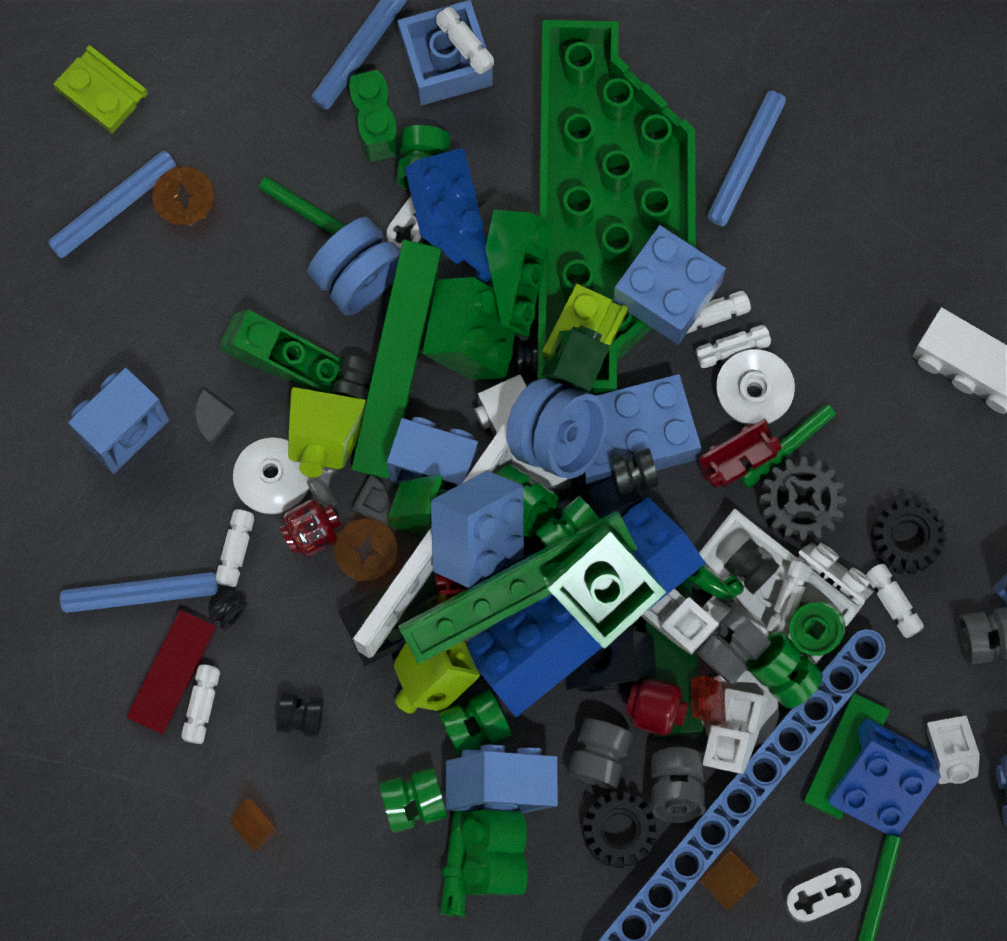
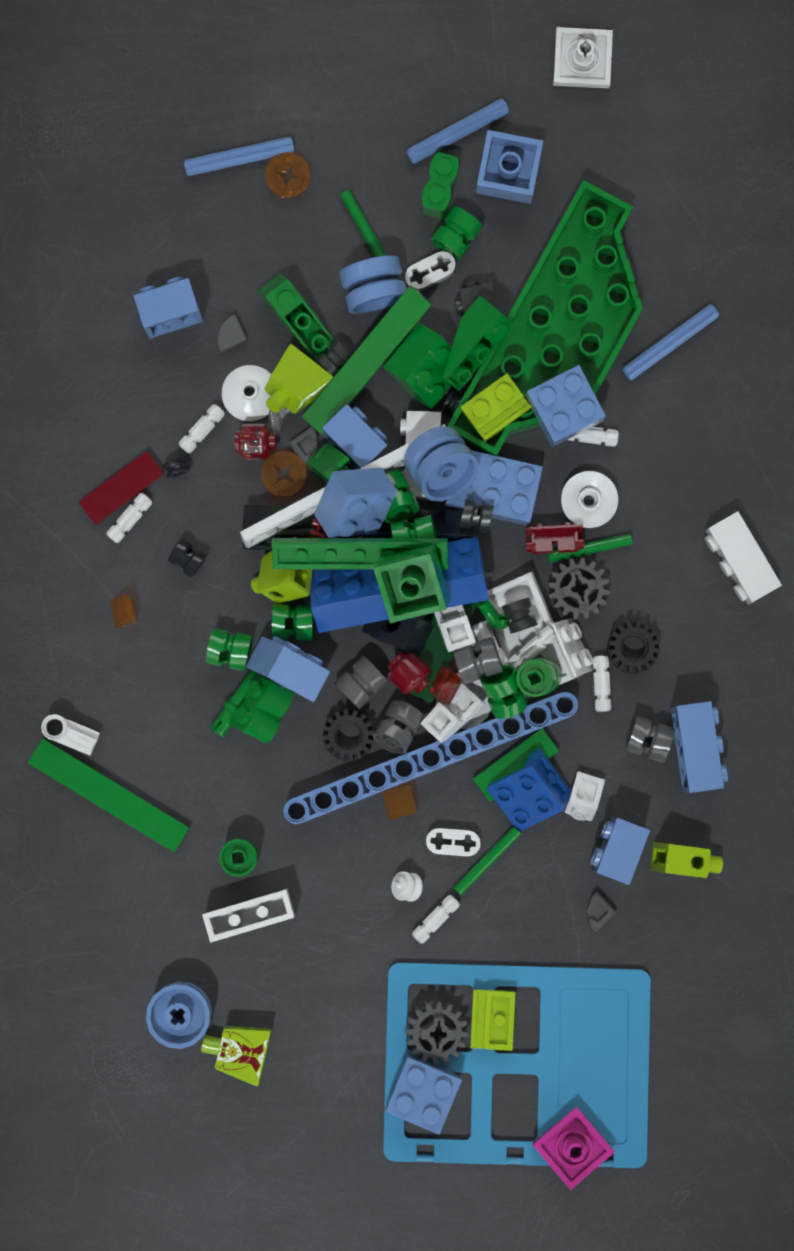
camera: 25 degrees right, 10 degrees up
lime plate [53,45,148,134] -> none
medium blue axle [60,572,218,613] -> none
blue wing [405,148,491,283] -> none
white axle [436,7,494,74] -> none
dark green brick [541,325,610,391] -> none
white axle [695,325,771,368] -> none

